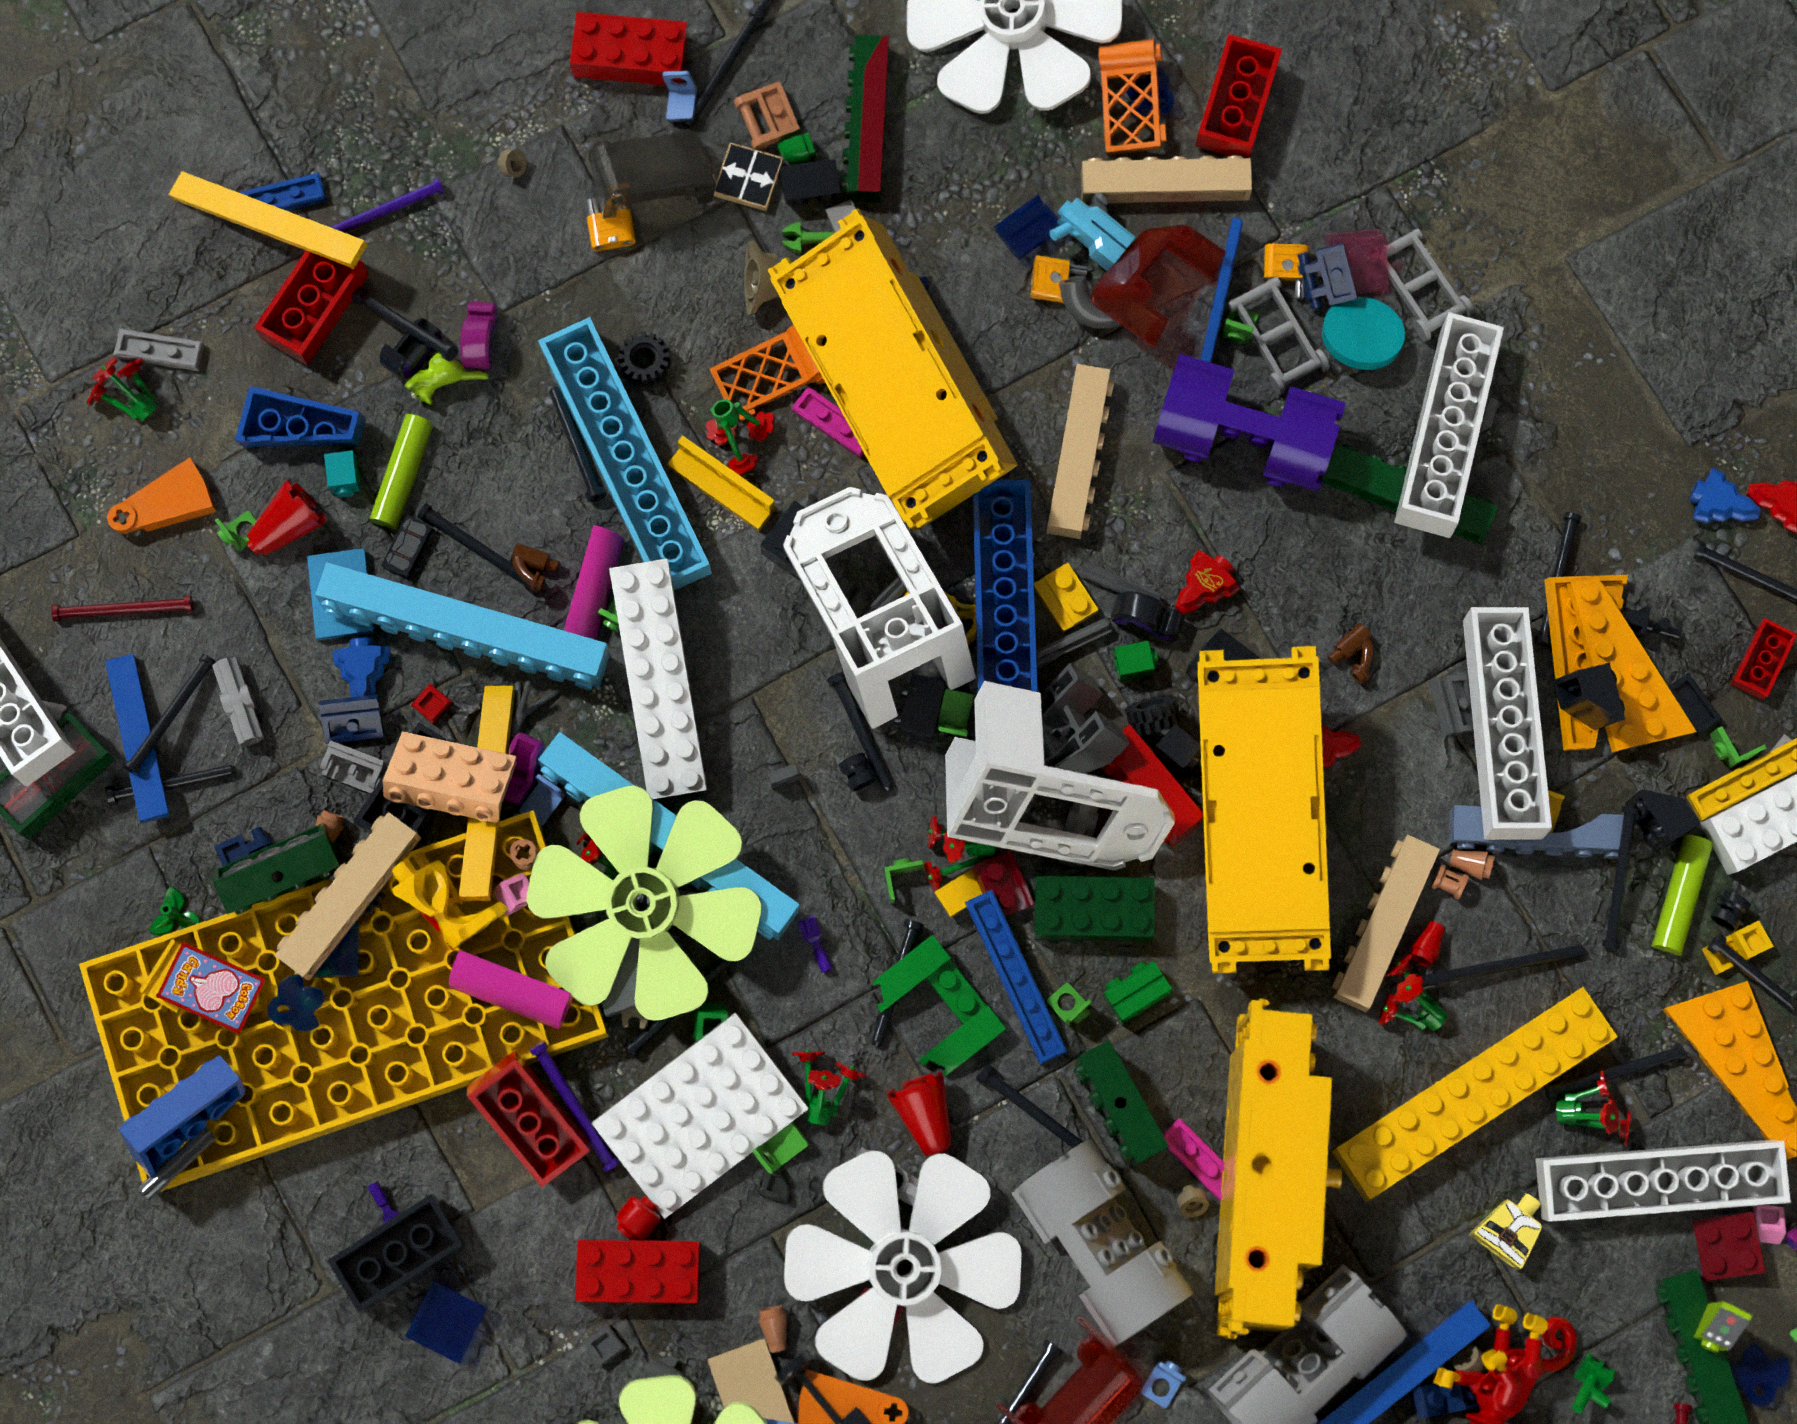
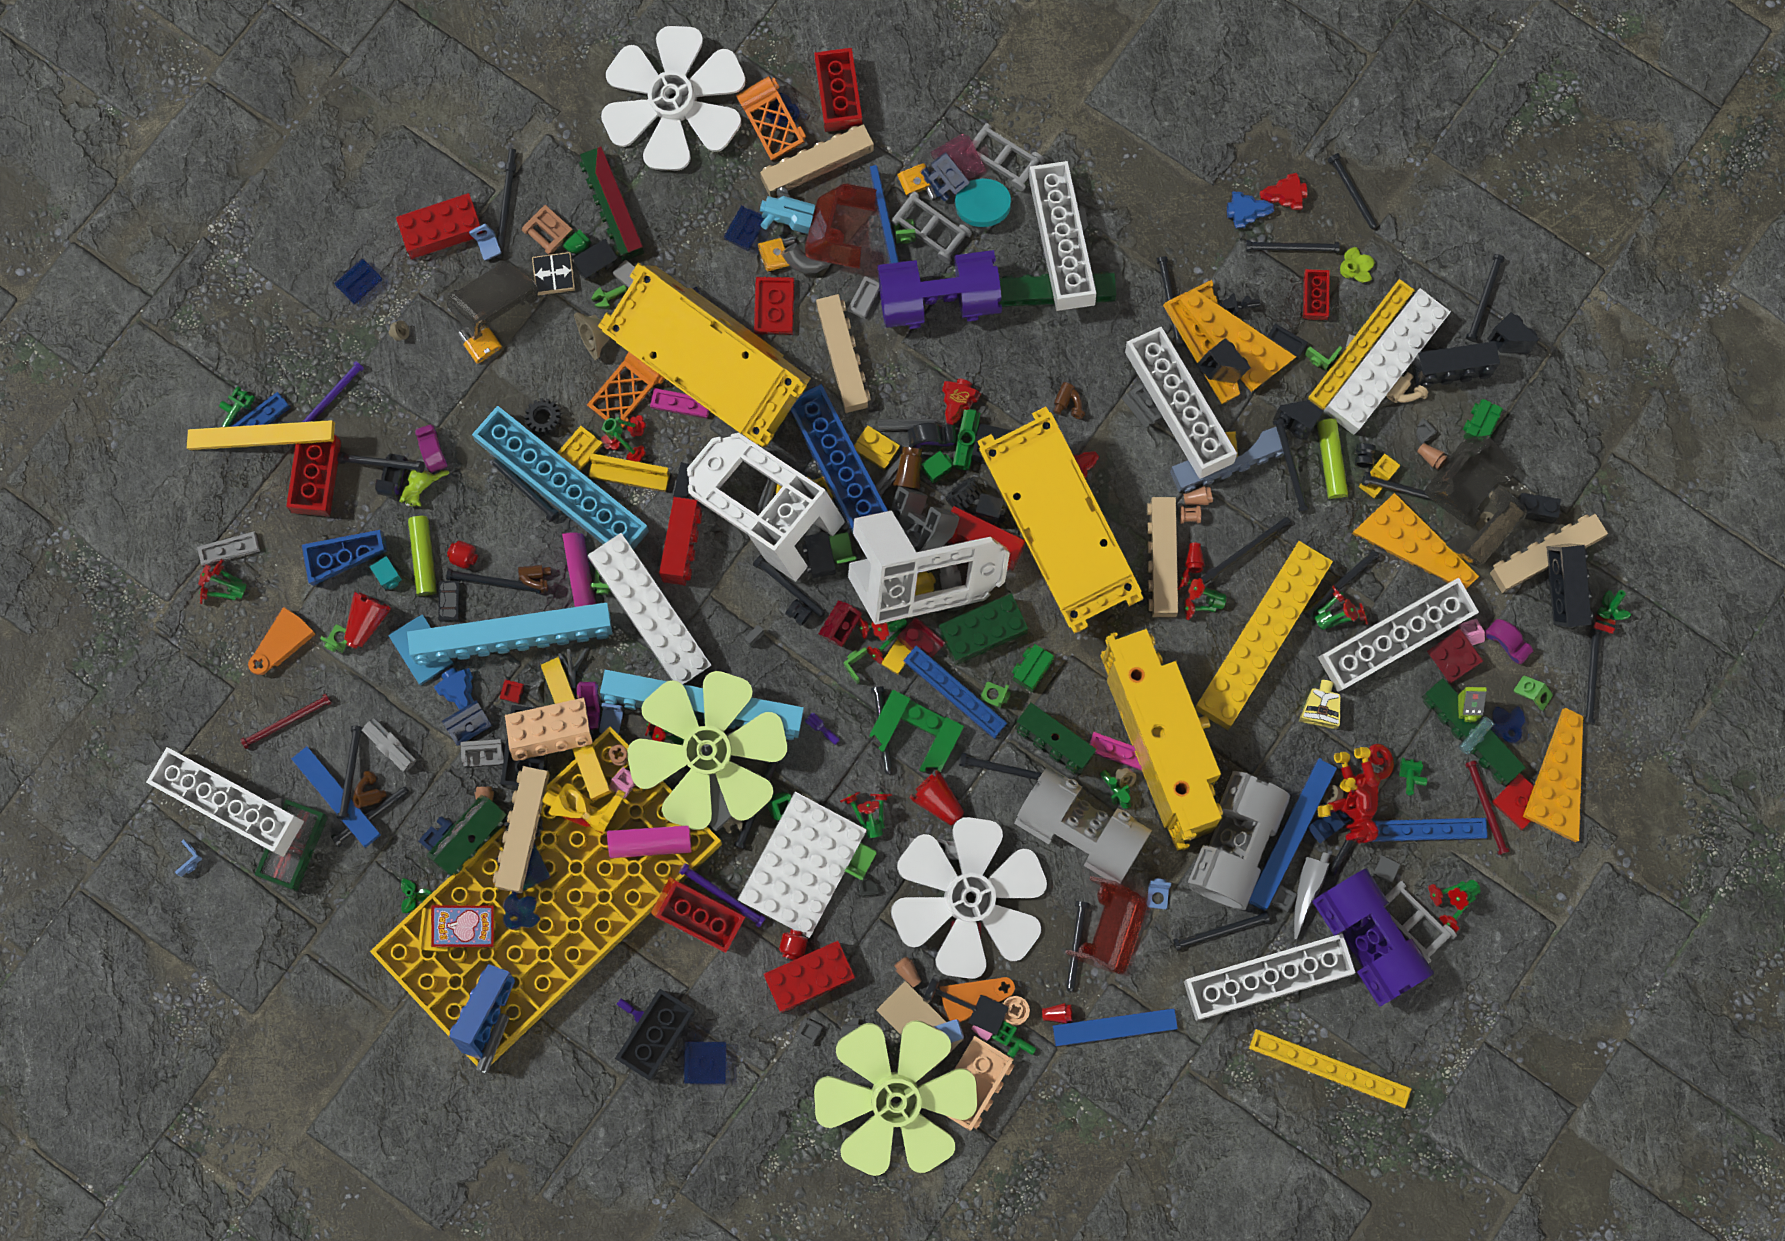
camera: 25 degrees left, 0 degrees up
none -> green arm [219,386,255,427]
none -> clear blue plate [334,258,383,305]
none -> reddish brown plant [353,771,386,808]
none -> red head [447,540,478,569]
none -> yellow plate [557,426,603,471]
none -> red brick [659,497,702,586]
none -> red tile [754,277,794,335]
none -> dark red brick [818,600,862,647]
none -> light grey tile [847,276,880,319]
none -> reddish brown plant [893,447,922,489]
none -> yellow head [915,571,936,596]
none -> green piece [952,409,981,470]
none -> green arm [1100,770,1131,809]
none -> clear light blue pin [1458,717,1494,755]

